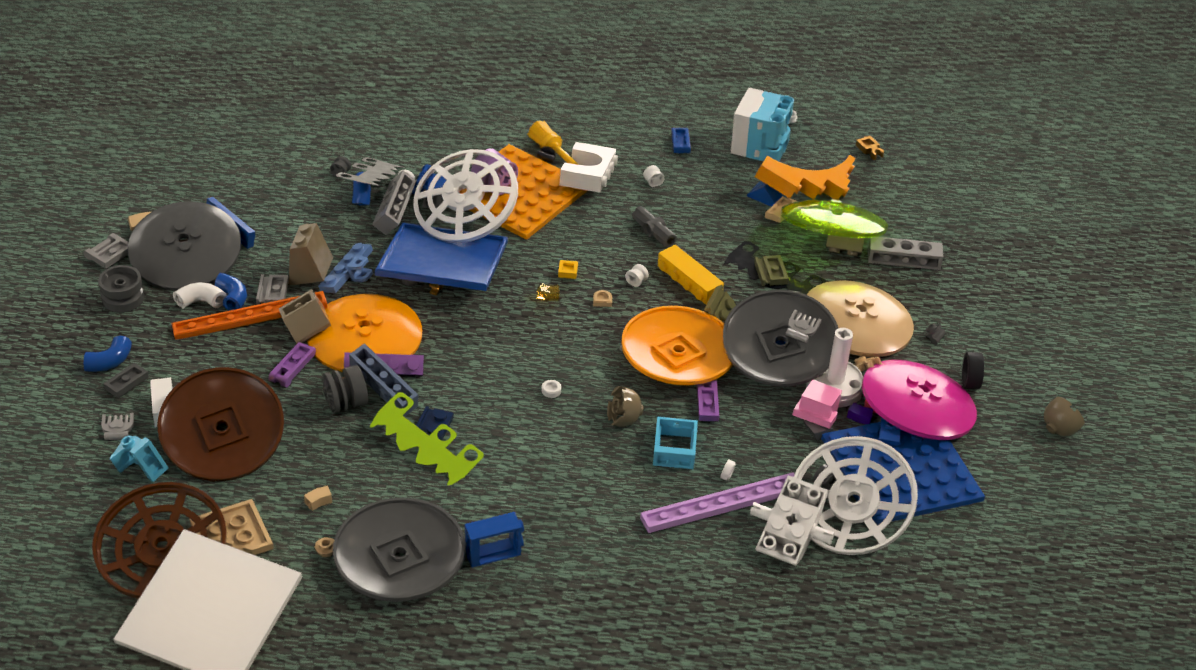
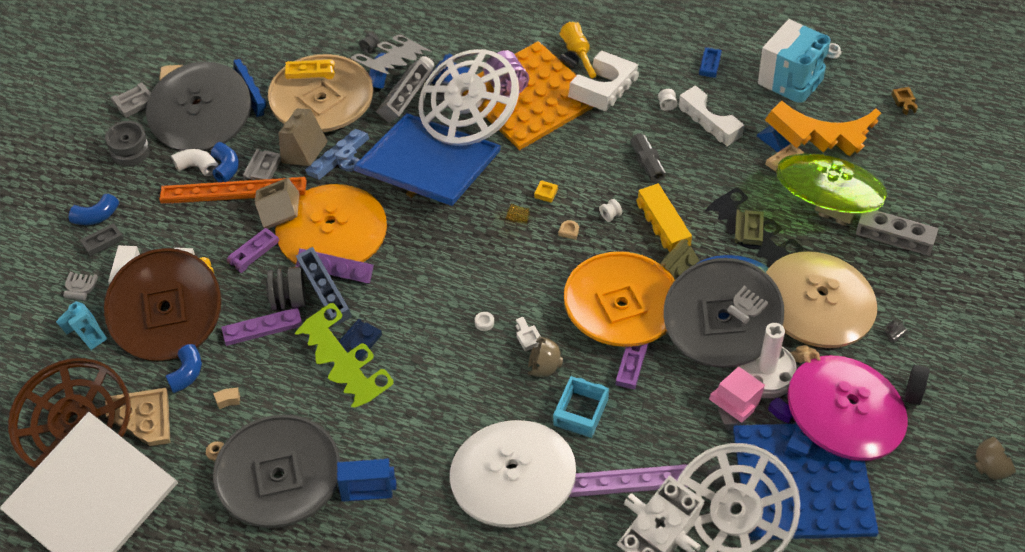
camera: 20 degrees right, 10 degrees up
white tile [720,459,736,481] -> none
none -> blue cylinder [166,344,202,394]
none -> medium lavender plate [221,308,302,346]
none -> tan dish [268,54,373,132]
none -> yellow plate [285,60,335,79]
none -> white dish [450,420,576,527]
none -> white plate [516,317,540,352]
none -> white arch [679,86,744,146]

